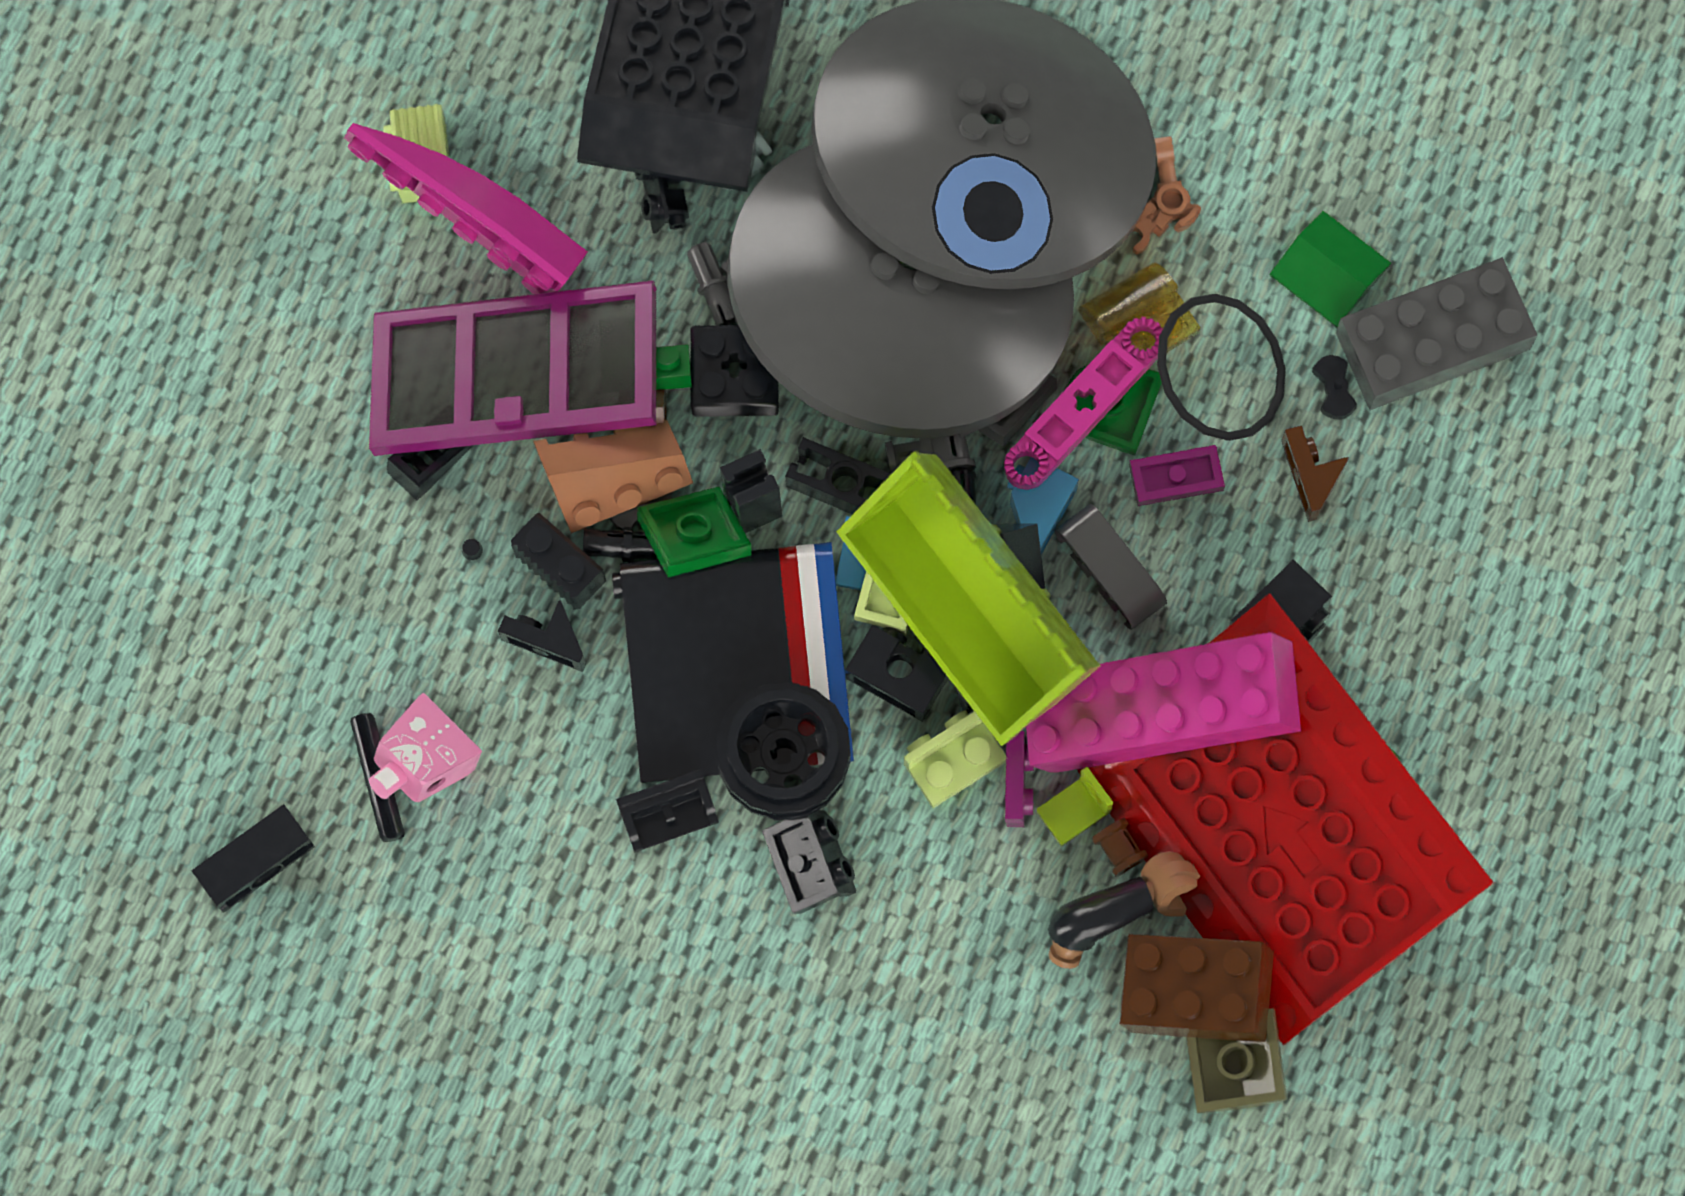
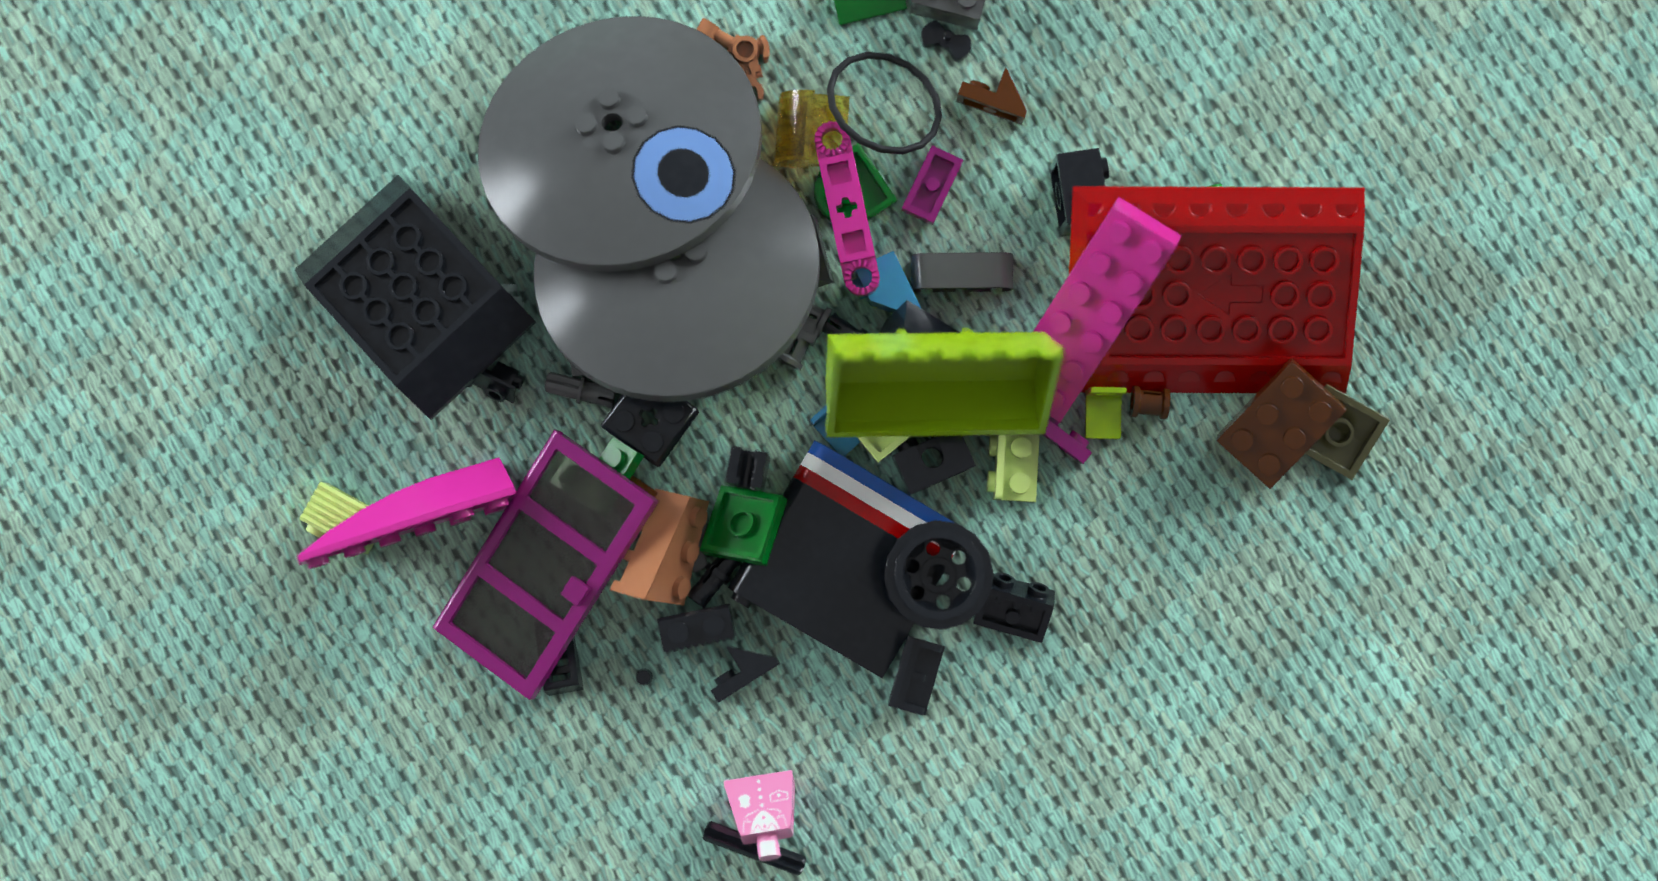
camera: 55 degrees left, 10 degrees up
black piece [785,437,891,515] -> none
piece [1048,852,1200,969] -> none

